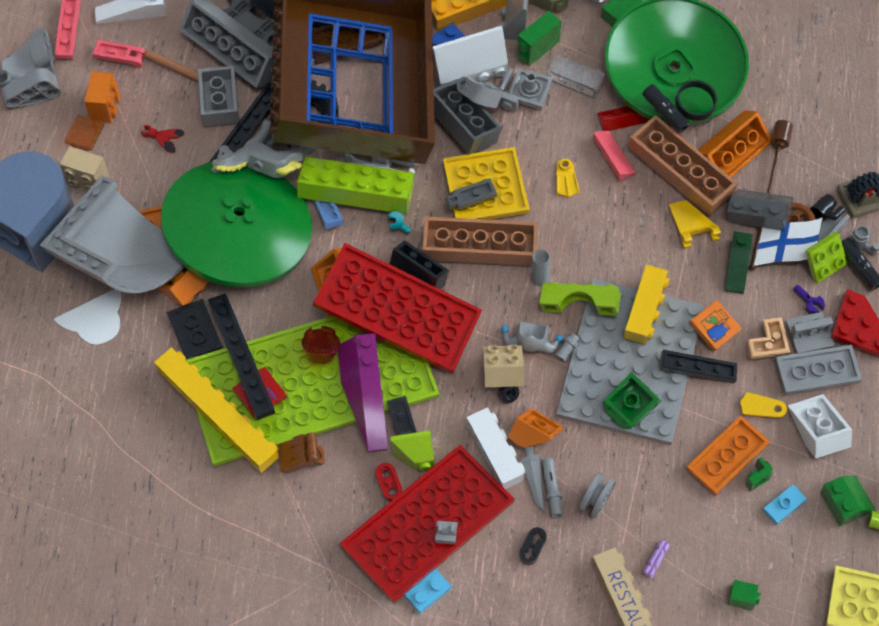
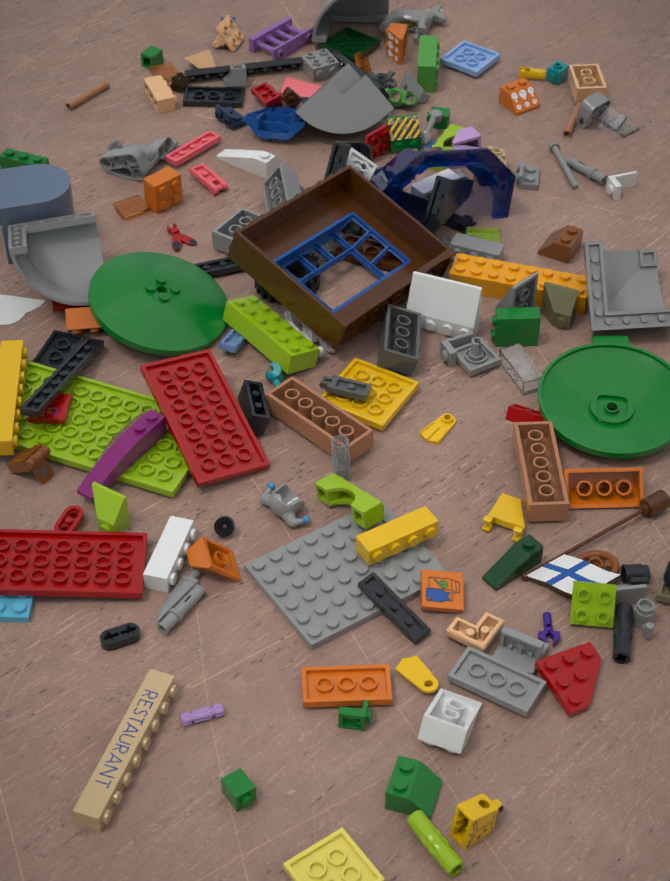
camera: 40 degrees right, 20 degrees down
tan brick [60,146,109,191] -> none
nougat piece [145,50,199,82] -> none
light grey animal [211,120,316,178] -> none
clear red cone [301,326,341,364] -> none
black plate [386,395,417,436] -> none
light grey tile [435,521,457,545] -> none
light grey piece [457,77,504,108] -> none
tan brick [483,344,524,387] -> none
light grey animal [555,333,579,362] -> none
light grey wheel [580,472,616,518] -> none
coral slope [593,131,635,181] -> none
green slope [603,372,662,429] -> none
black axle [642,84,690,134] -> none
black tyre [675,80,717,121] -> none
dark grey slope [727,189,793,231] -> none
medium azure plate [763,484,807,525] -> none

